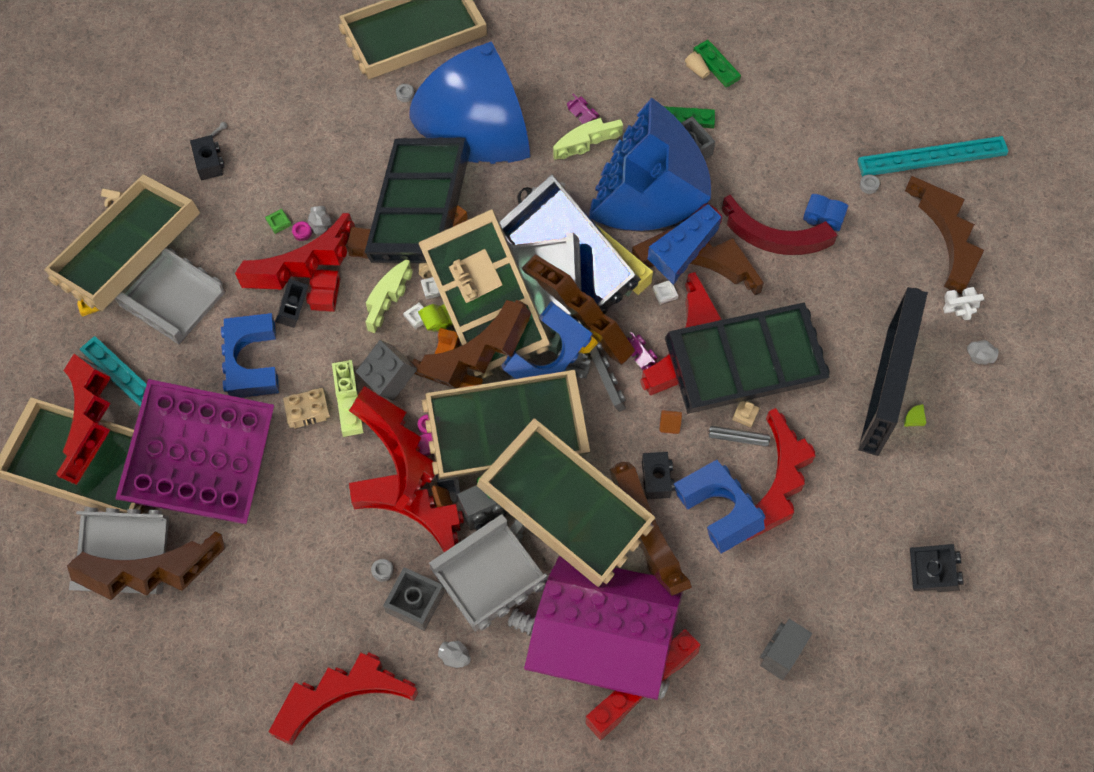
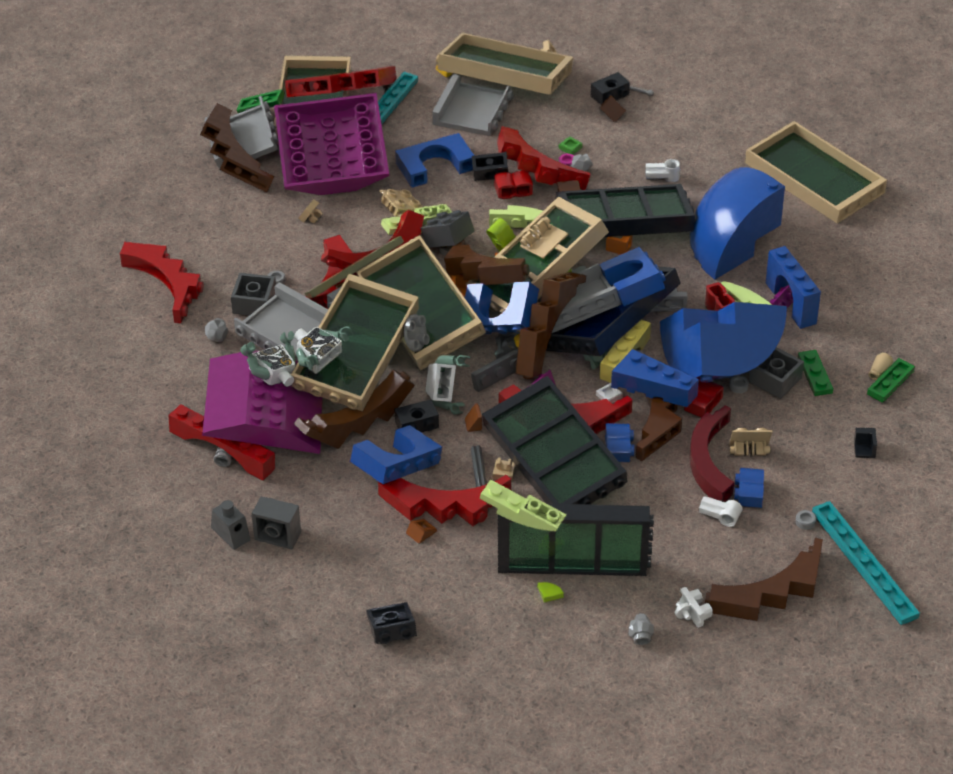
camera: 75 degrees right, 20 degrees down
none -> dark grey torso [211,500,250,550]
none -> green plate [236,89,285,113]
none -> torso [240,331,296,386]
none -> torso [294,326,353,374]
none -> tan tile [298,199,322,223]
none -> olive tile [305,236,404,299]
none -> light grey dish [404,314,430,352]
none -> dark orange slope [406,519,437,544]
none -> white torso [426,355,471,414]
none -> yellowish green slope [480,480,566,531]
none -> reddish brown panel [599,96,626,122]
none -> blue arch [599,247,666,306]
none -> blue brick [605,423,634,462]
none -> white piece [646,159,680,182]
none -> white piece [699,496,743,527]
none -> red brick [705,282,735,311]
none -> tan hinge [729,428,772,456]
none -> blue arch [766,246,821,329]
none -> black panel [854,428,877,458]

